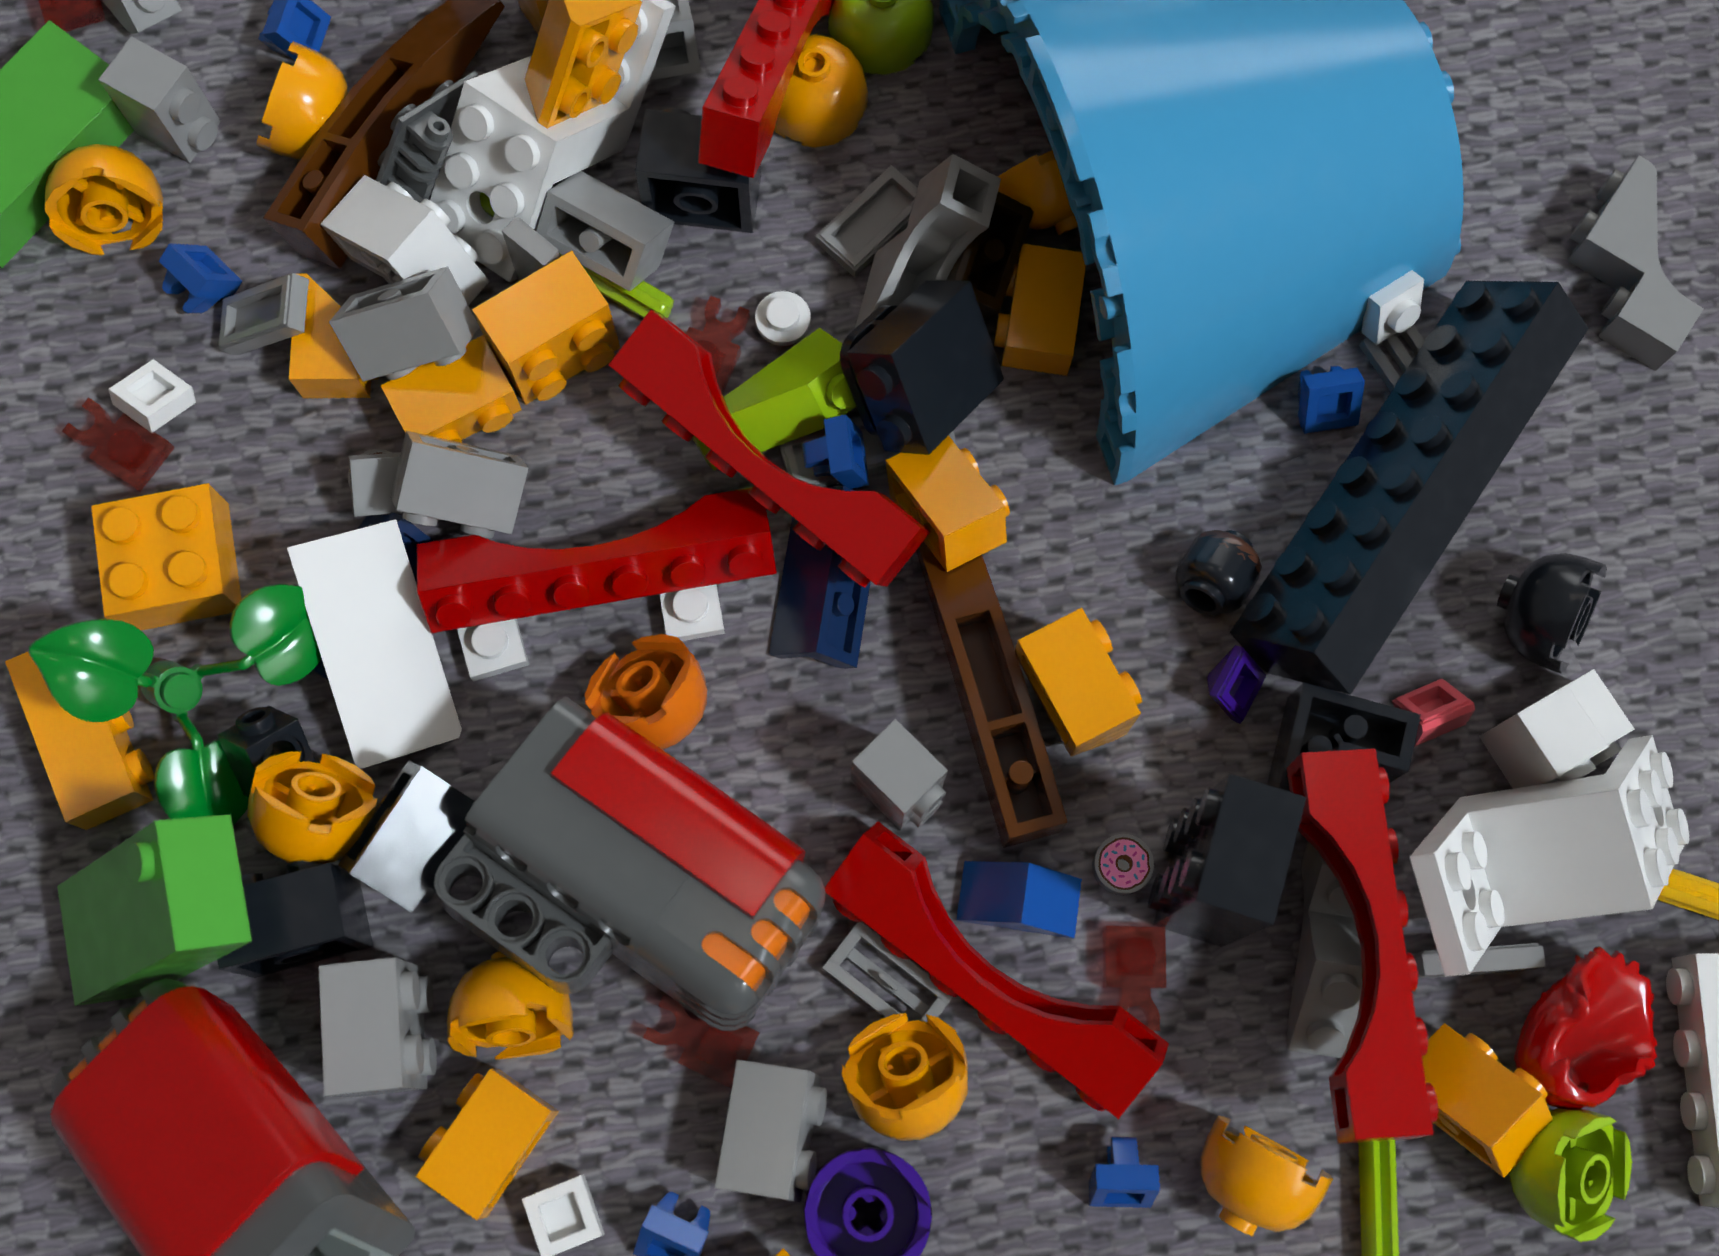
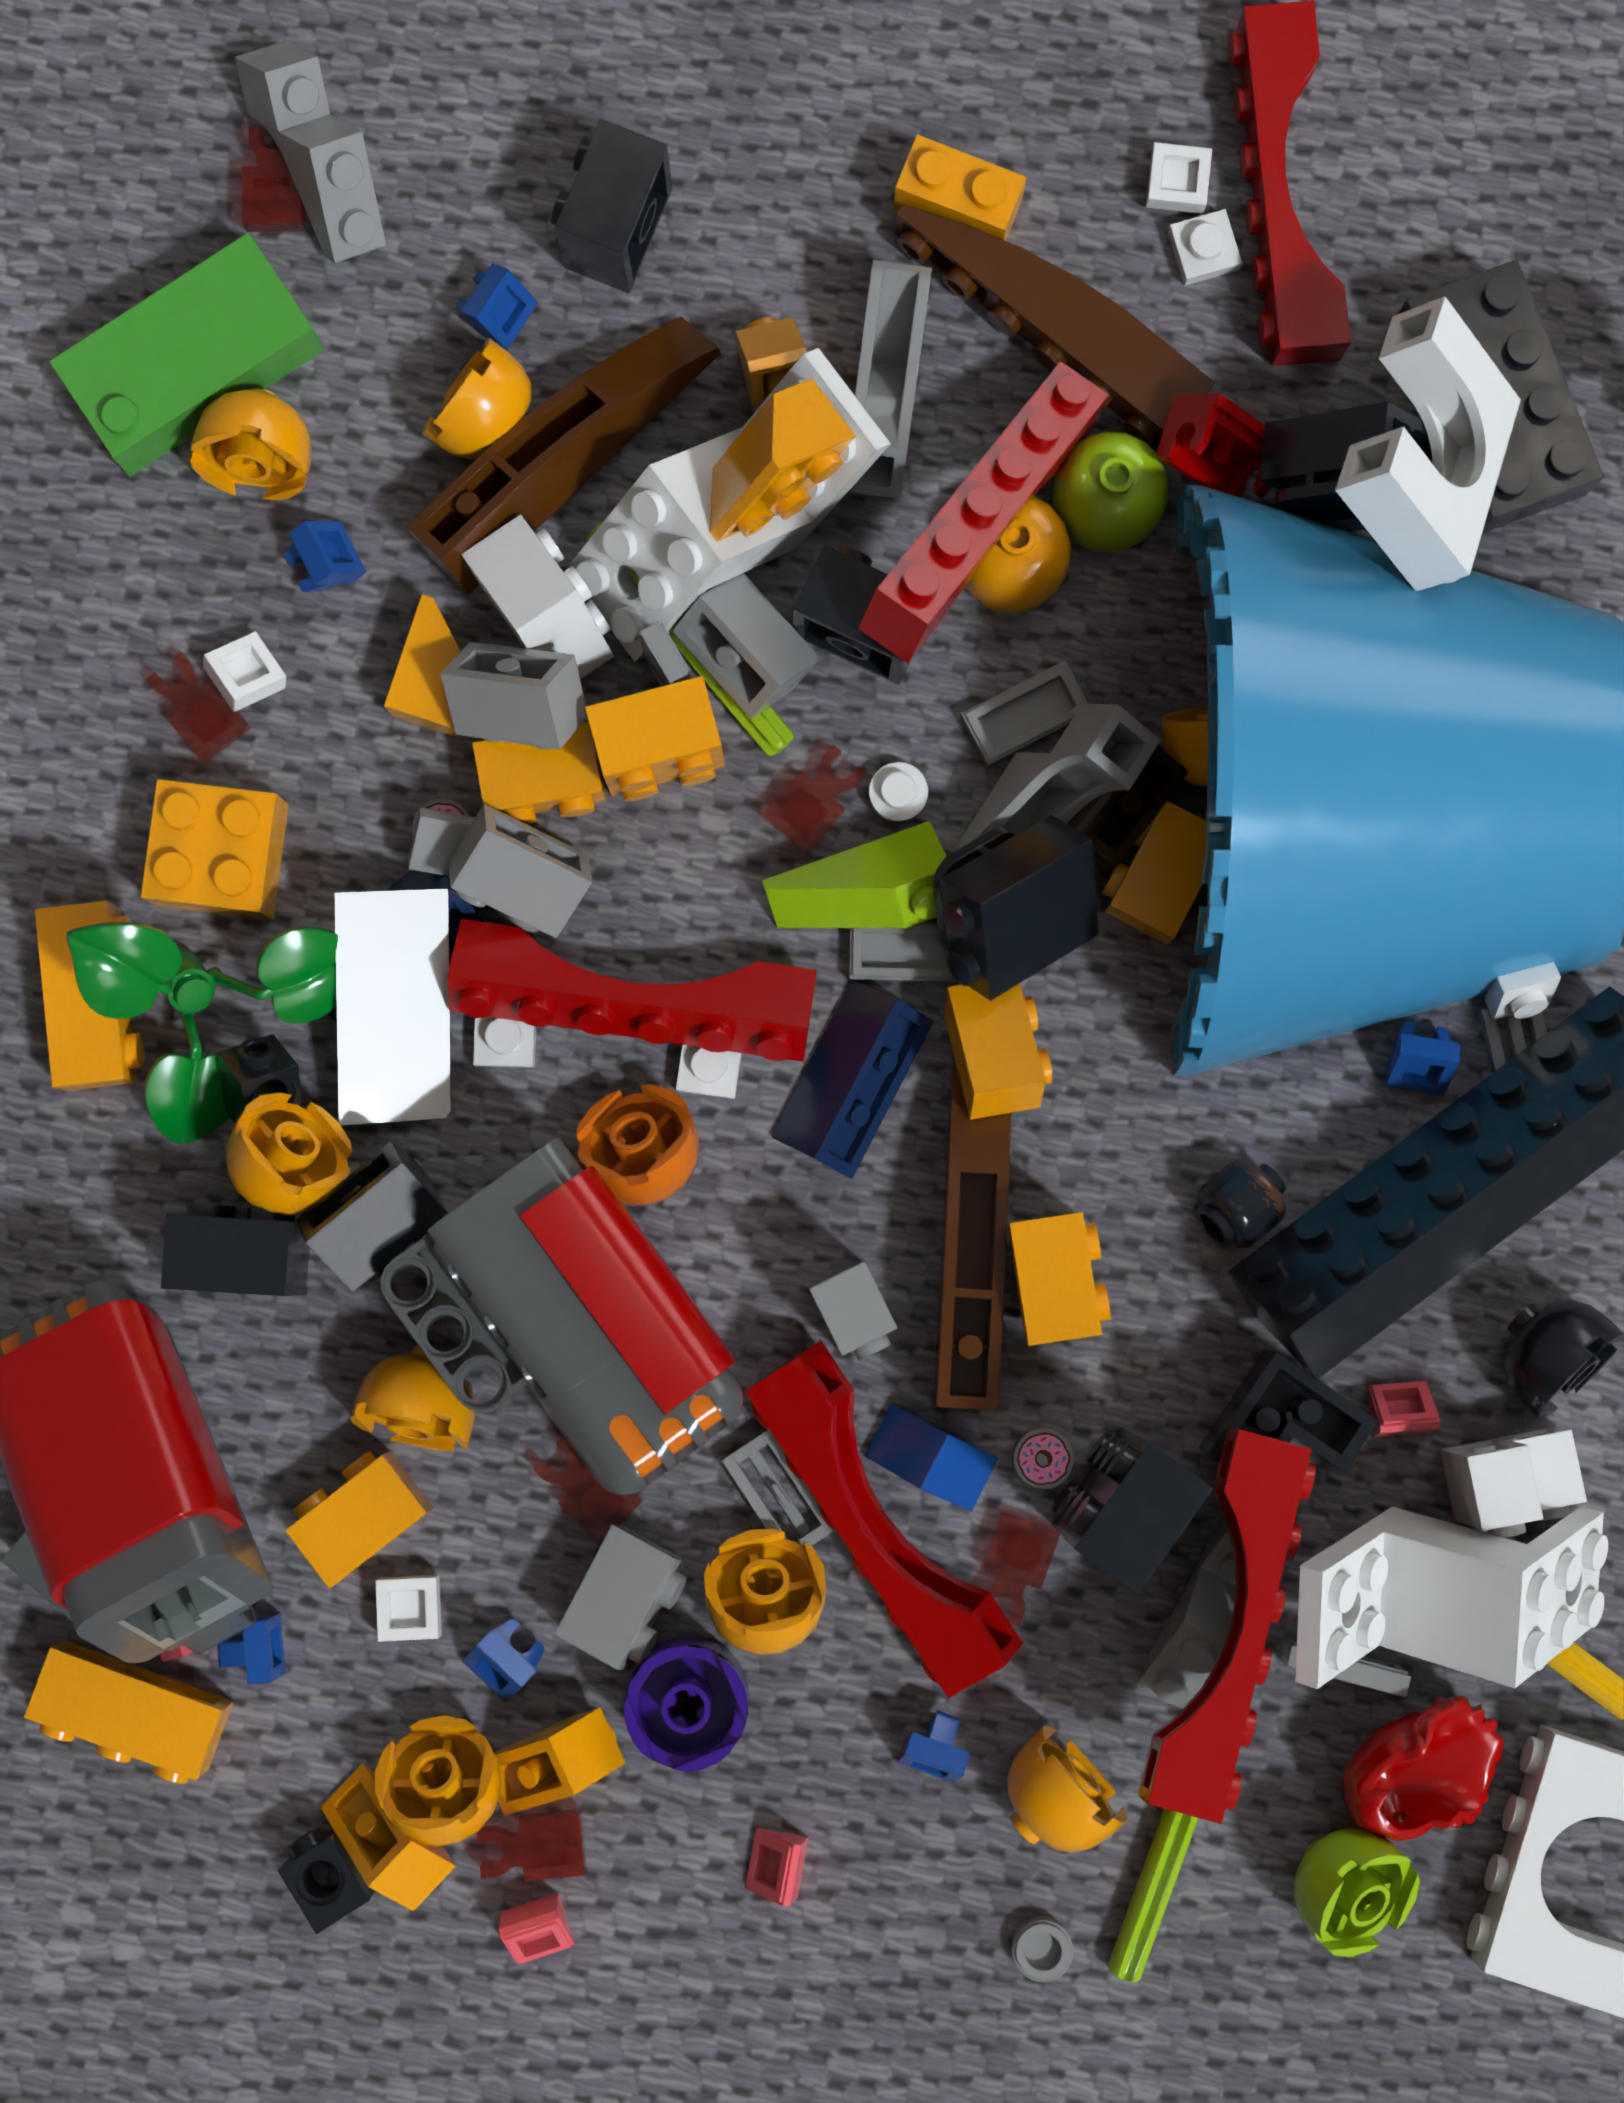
camera: 20 degrees right, 10 degrees up
bright green brick [57,814,252,1006] -> none
light grey brick [98,36,221,163] -> none
light grey tile [219,273,309,355] -> none
light grey brick [319,957,437,1097] -> none
dark grey hinge [376,71,479,203] -> none
red arch [609,309,930,588] -> none
blue tile [802,414,869,489] -> none
dark purple slope [1207,645,1266,724] -> none
light orange brick [1422,1023,1553,1178] -> none

